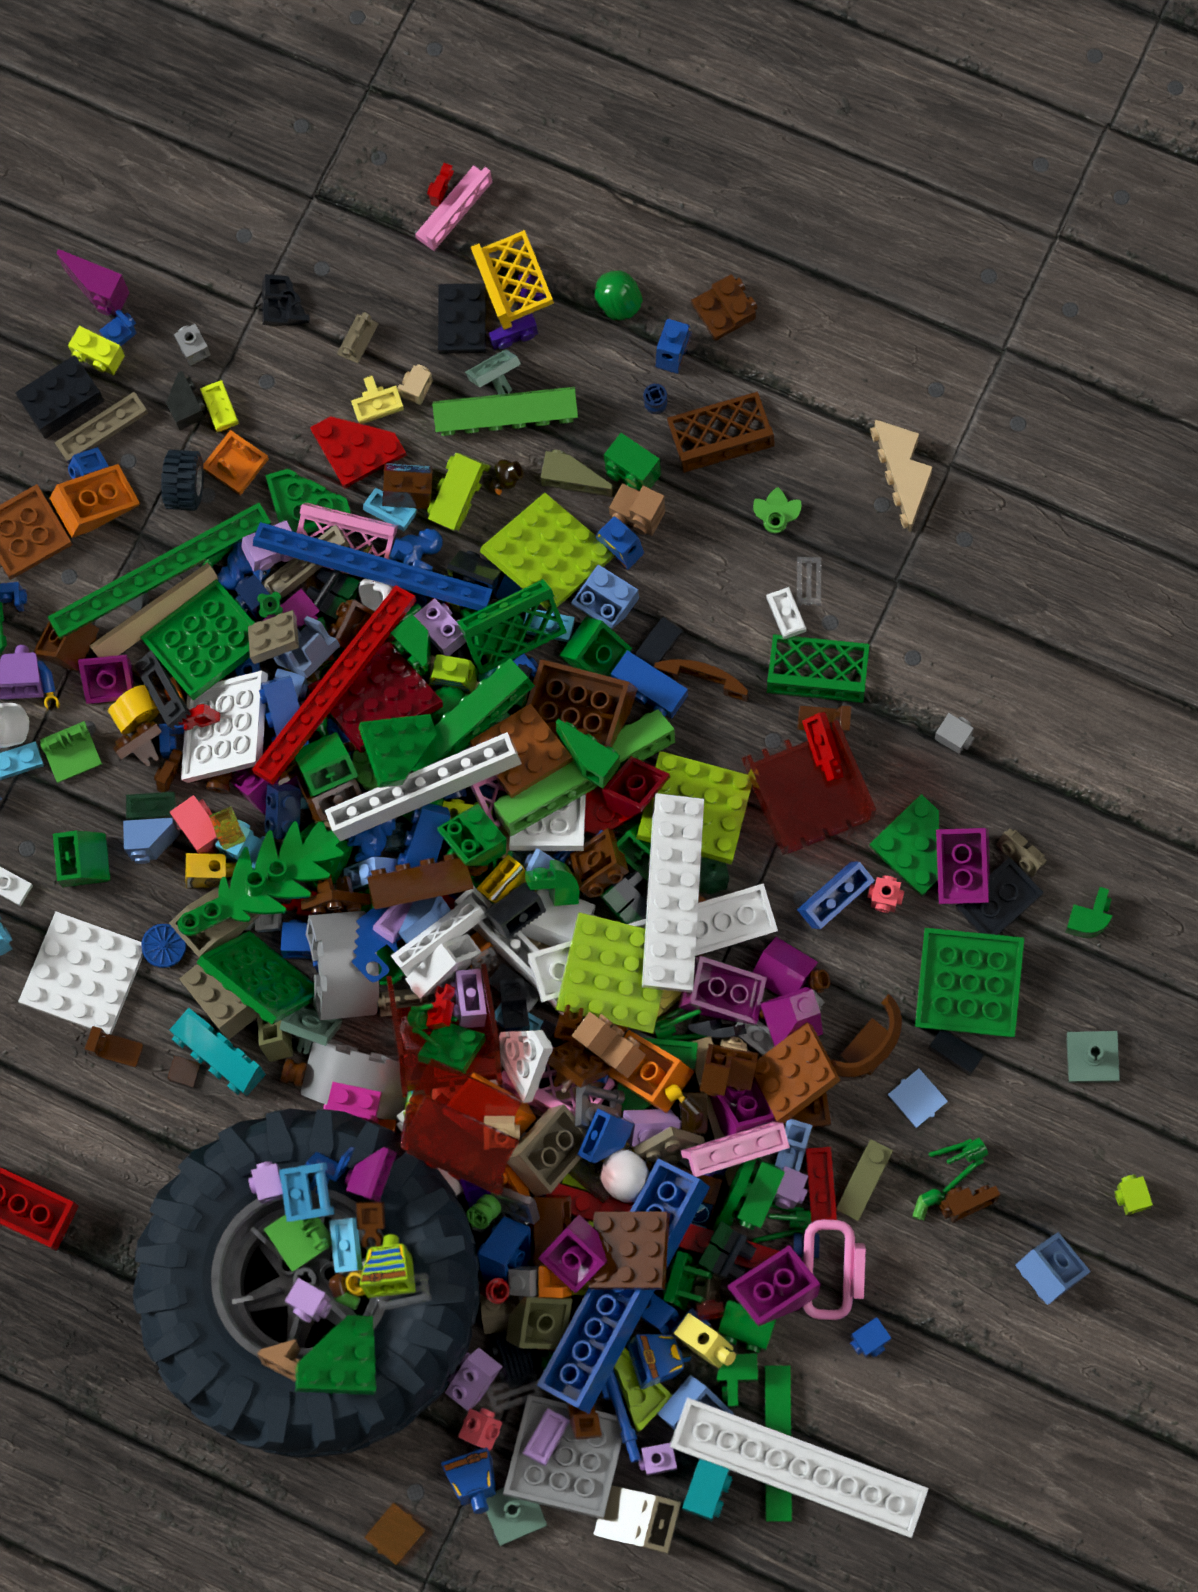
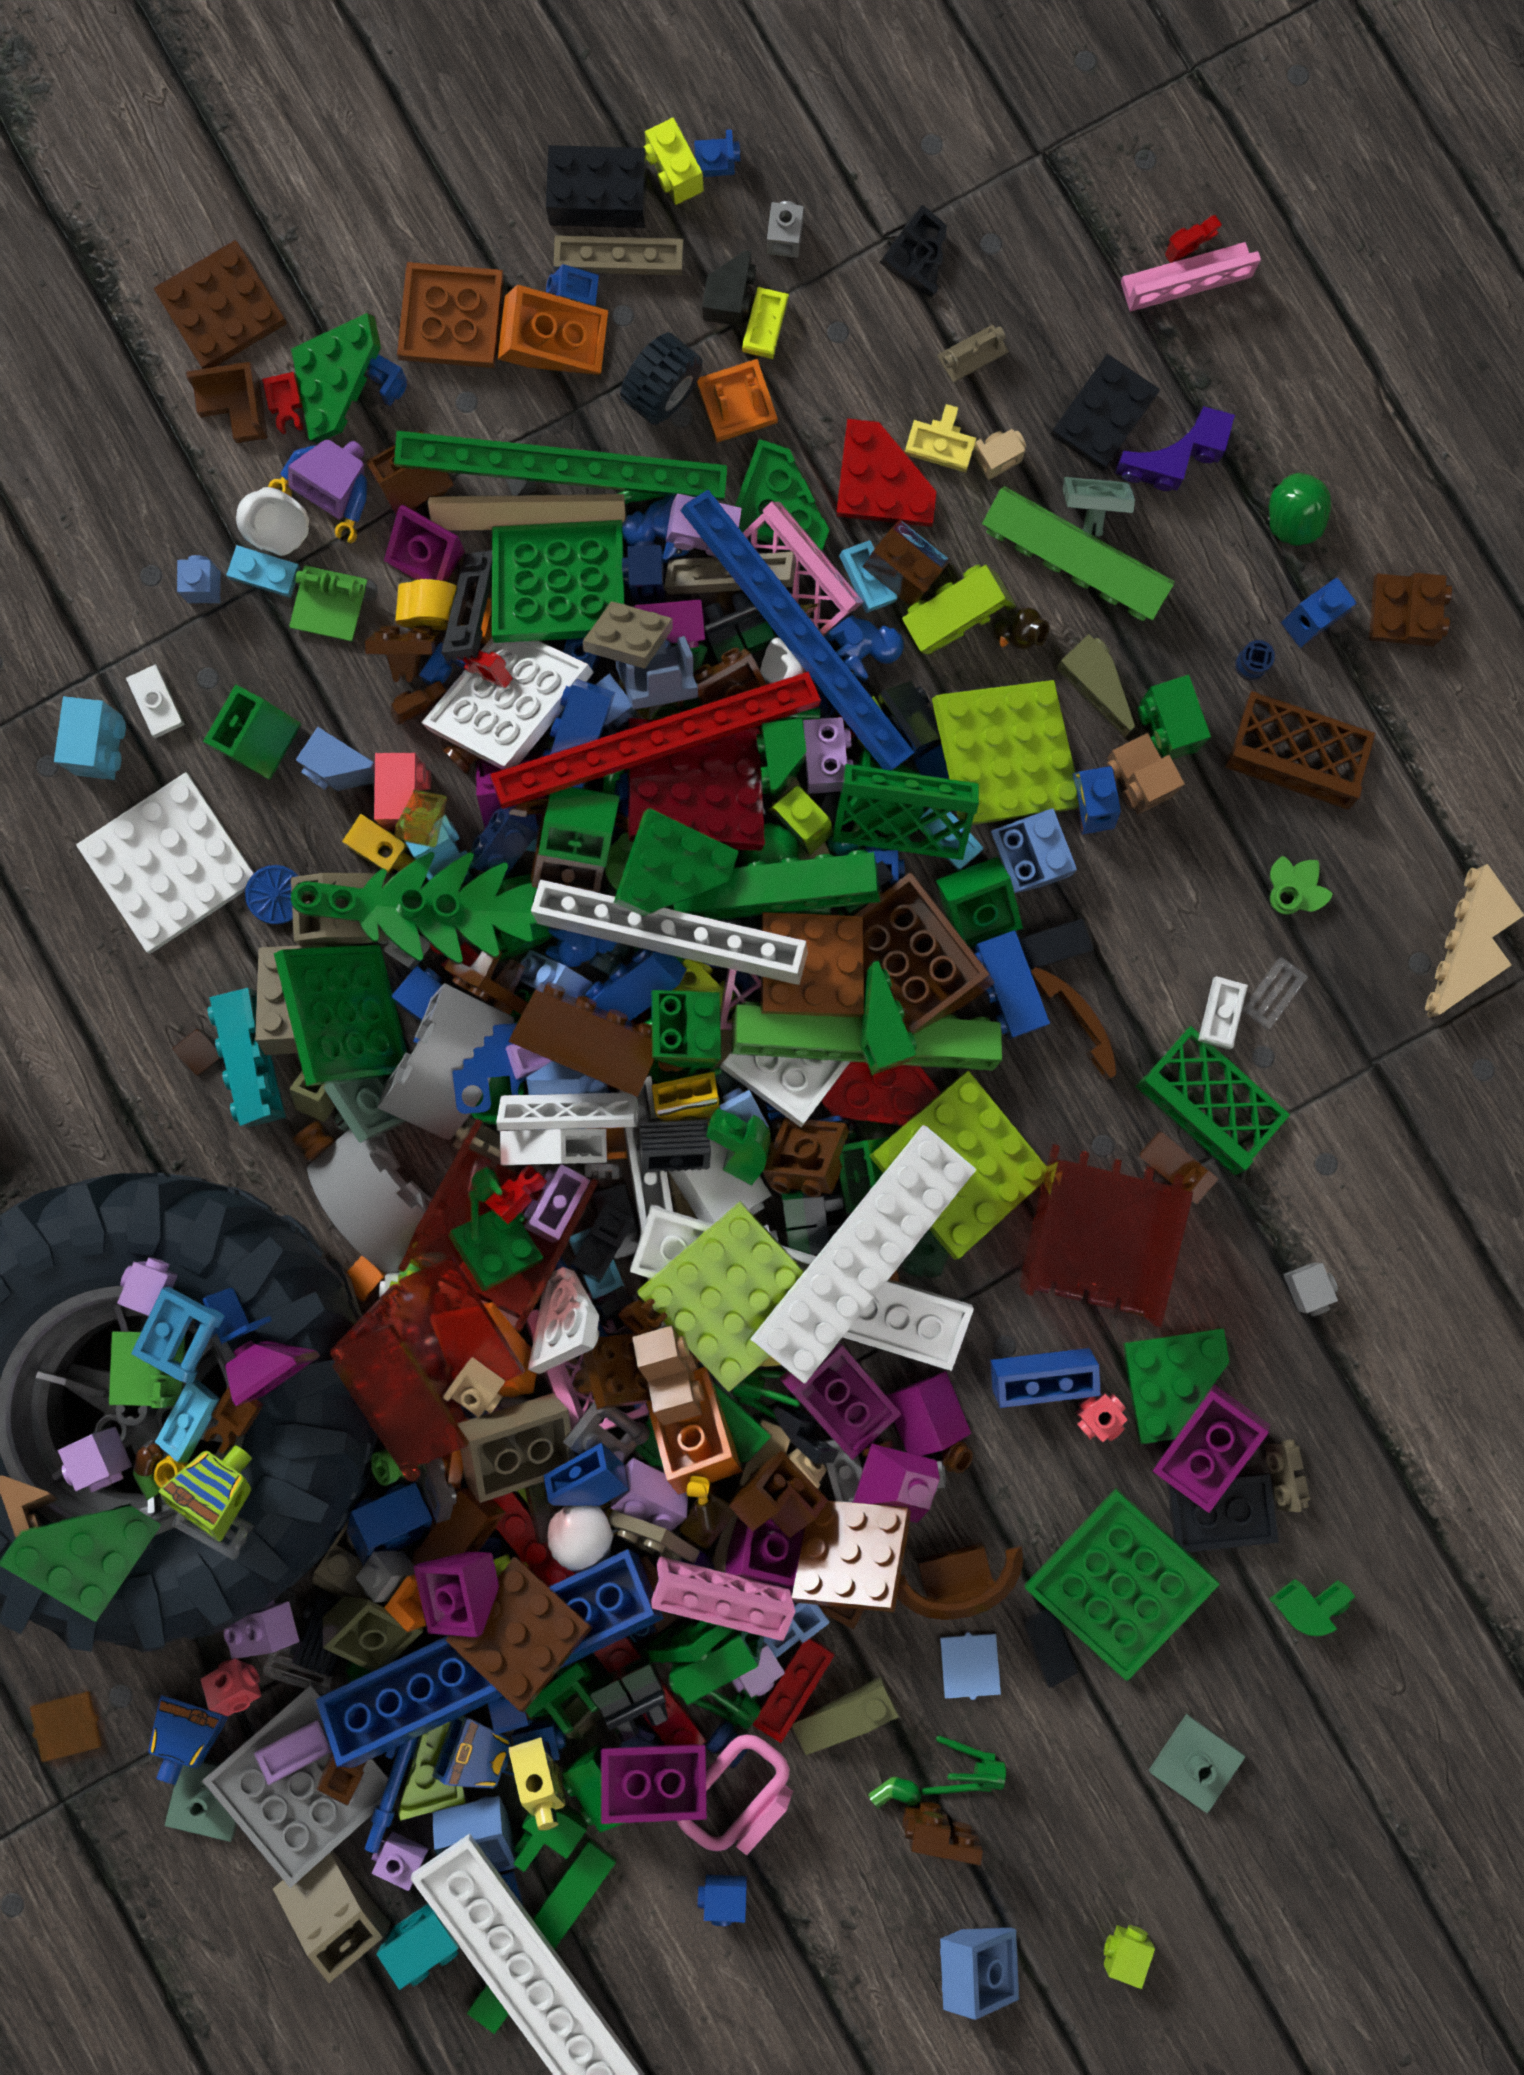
camera: 30 degrees right, 10 degrees up
magenta slope [57,249,130,316] -> none
reddish brown bracket [85,1026,143,1068] -> none
clear green plate [126,792,176,820] -> none
green plate [257,592,283,617] -> none
dark pink bracket [323,1082,382,1124] -> none
yellow fence [471,230,554,330] -> none
red cone [479,1278,510,1304] -> none
dark red slope [602,756,671,818] -> none
clear red plate [696,1300,724,1321] -> none
red hinge [802,712,844,782] -> none

